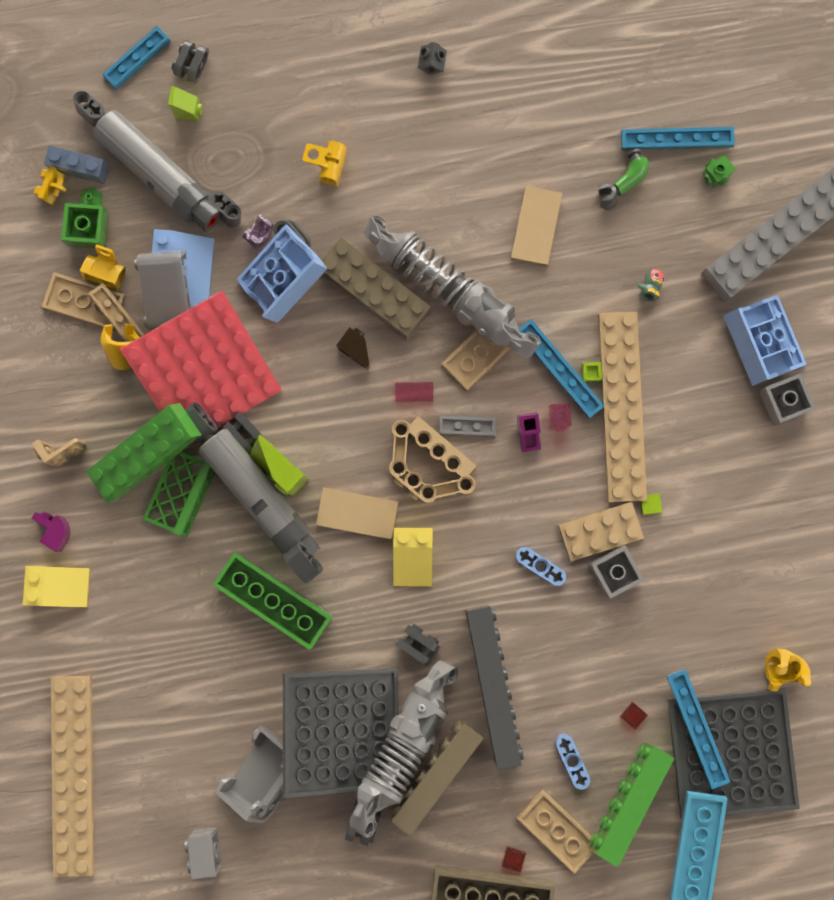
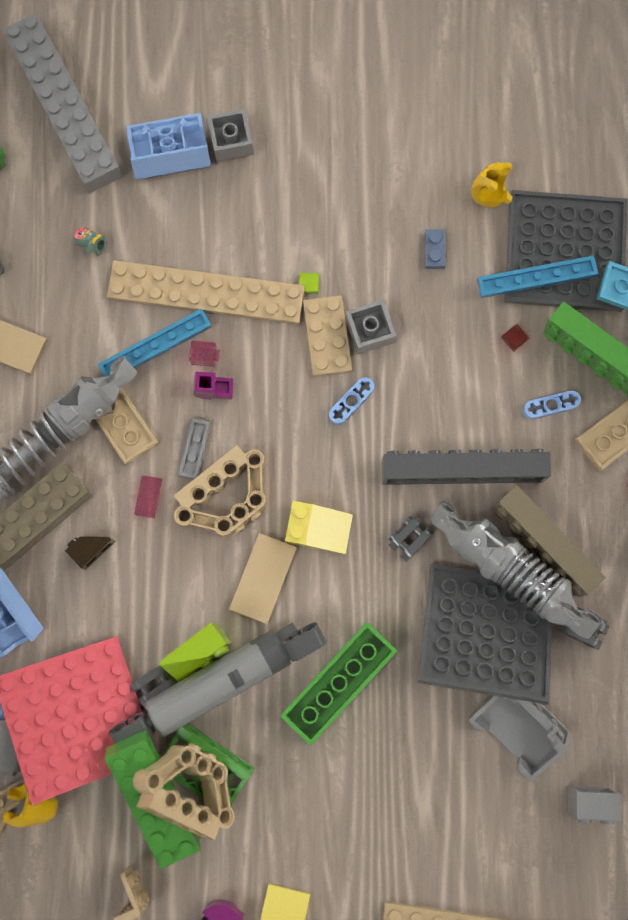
camera: 75 degrees left, 5 degrees down
lime tile [582,362,602,382] -> none
none -> tan brick [133,744,235,840]
none -> sand blue plate [425,229,445,269]

